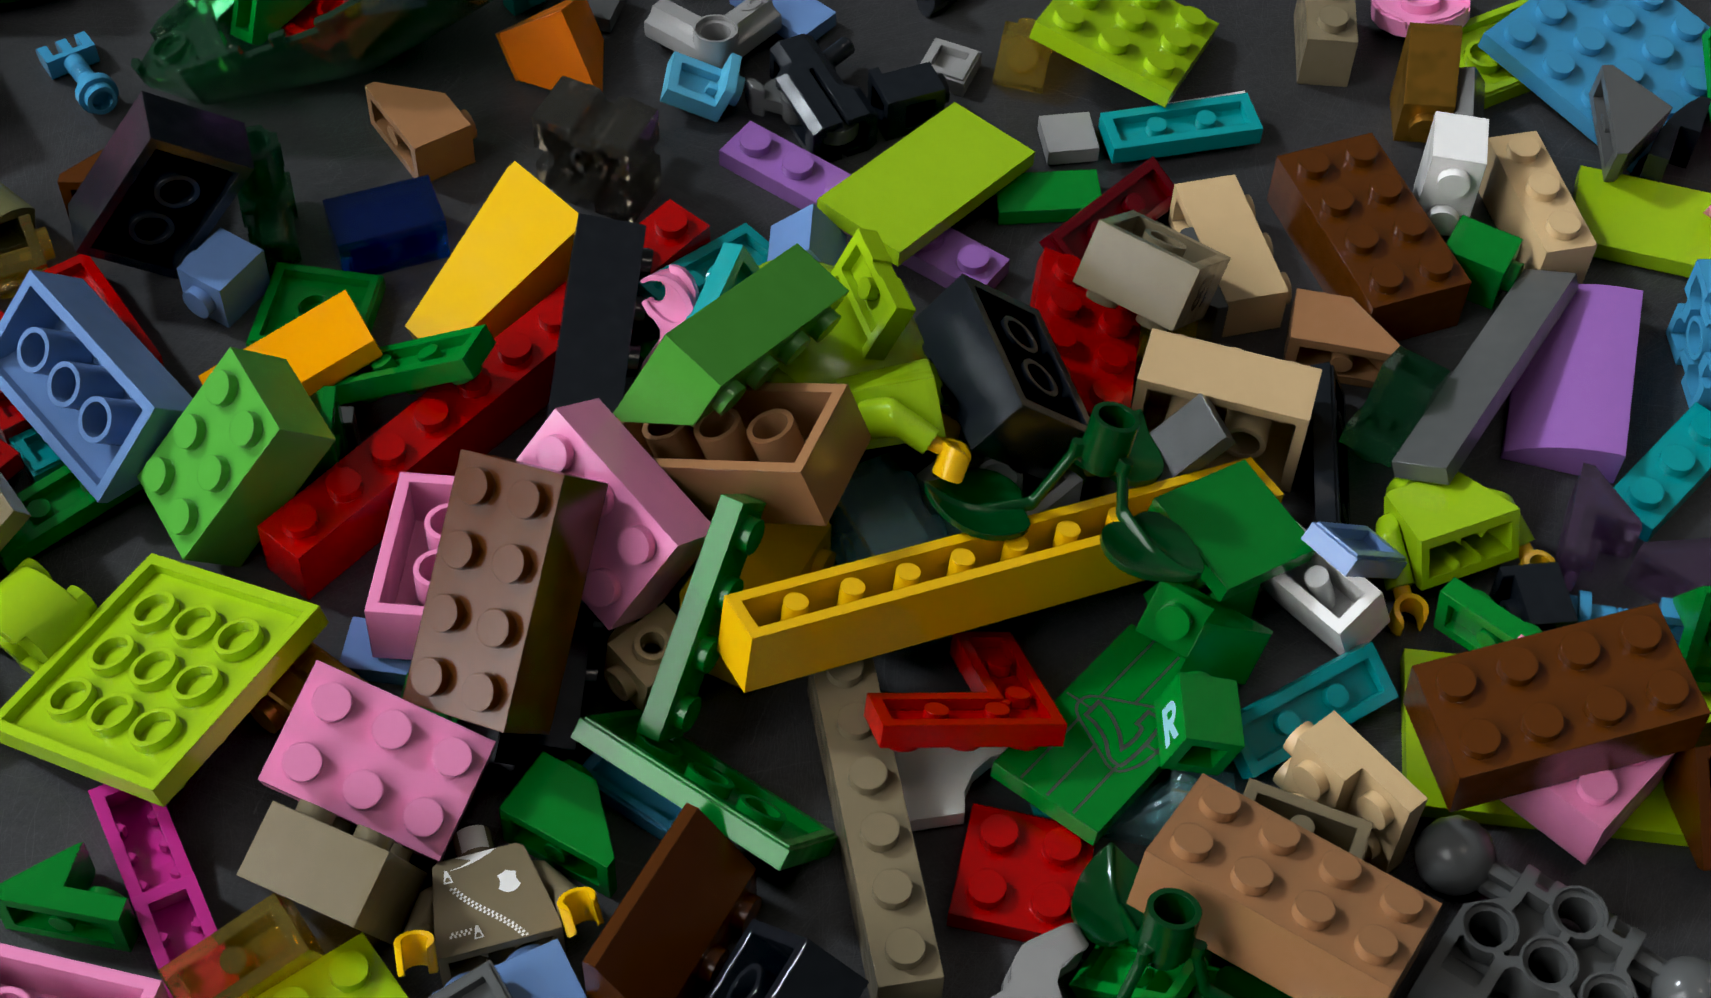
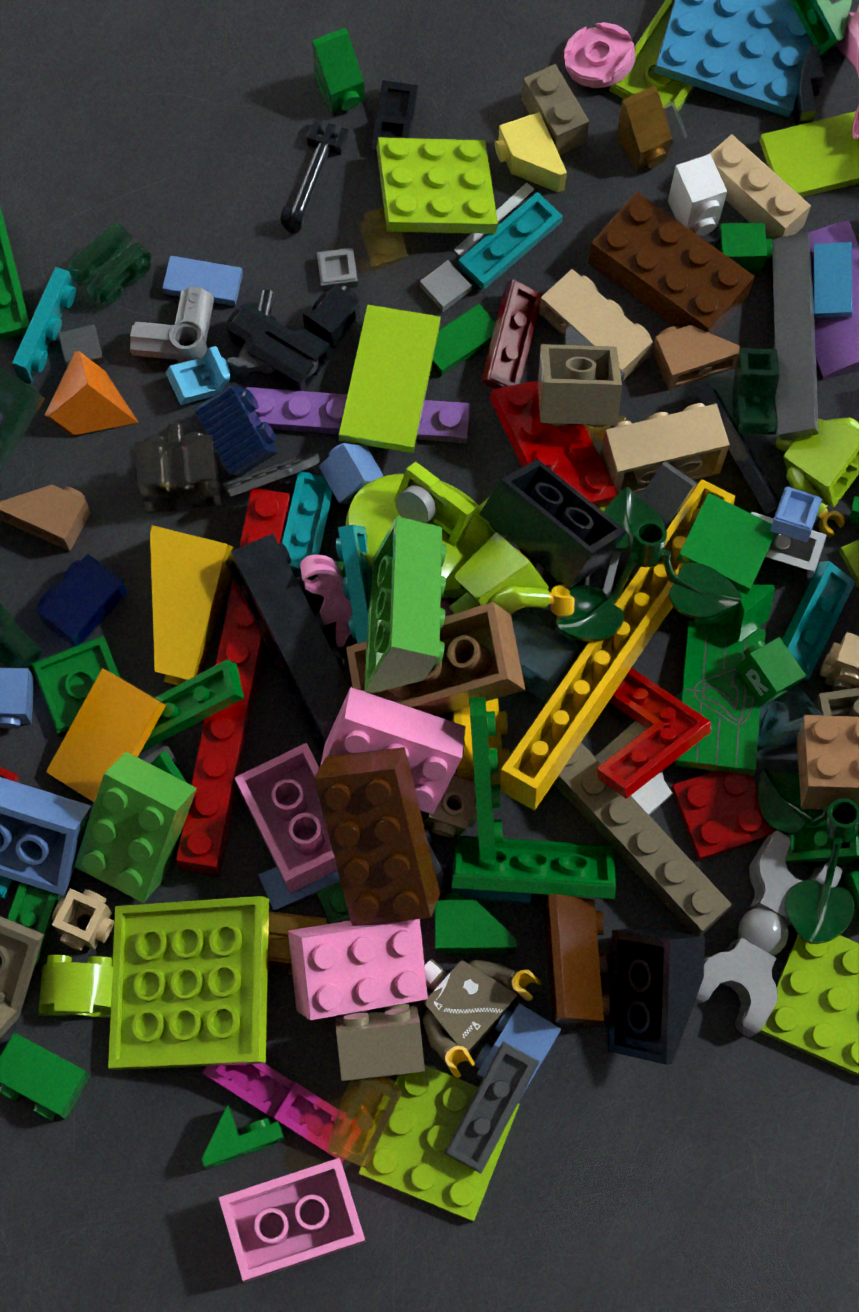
camera: 30 degrees left, 20 degrees up
dark grey slope [1589,65,1673,182] -> none
none -> tan brick [52,888,114,951]
none -> dark blue brick [195,385,278,476]
none -> dark grey window [222,453,320,497]
none -> light grey tile [396,485,436,523]
none -> light yellow slope [495,112,567,193]
none -> dark azure tile [814,242,853,318]

